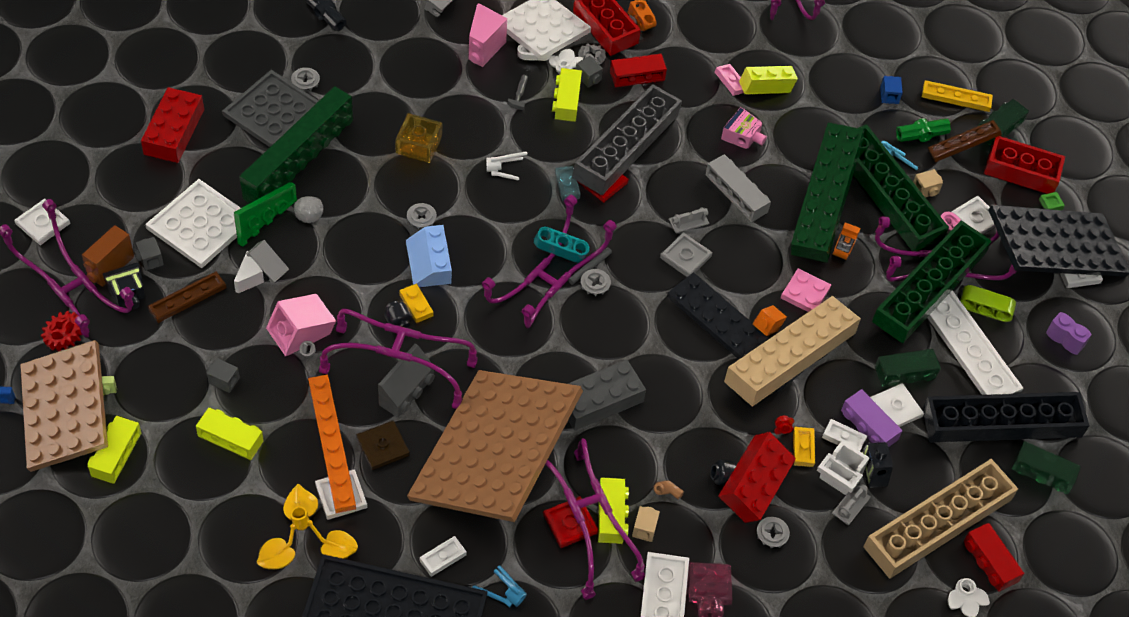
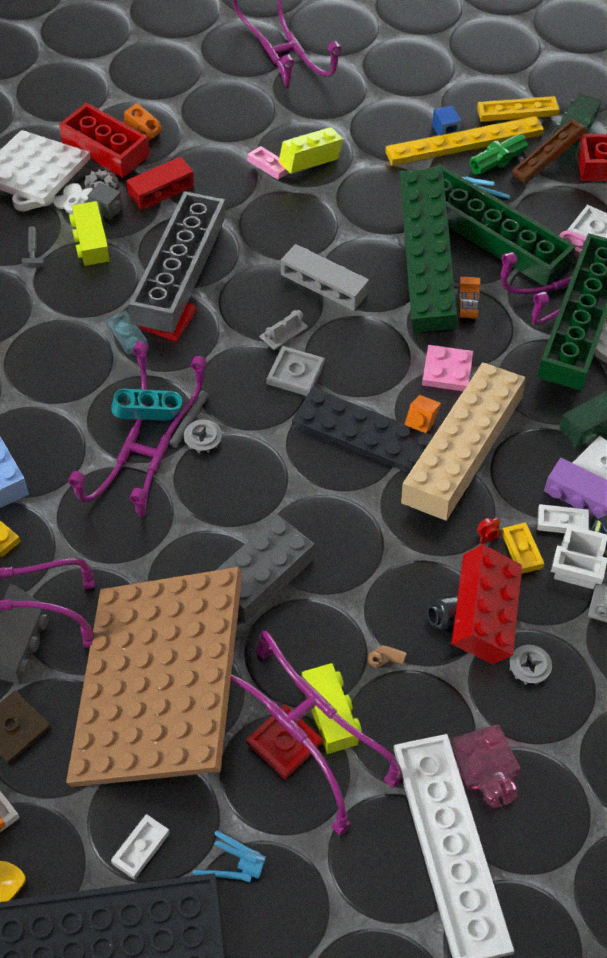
camera: 15 degrees left, 0 degrees up
white plant [487,152,528,180] -> none
tan brick [632,506,660,542] -> none
bright pink torso [721,107,767,149] -> none
tan brick [913,169,943,197] -> none
none -> yellow plate [386,116,544,166]

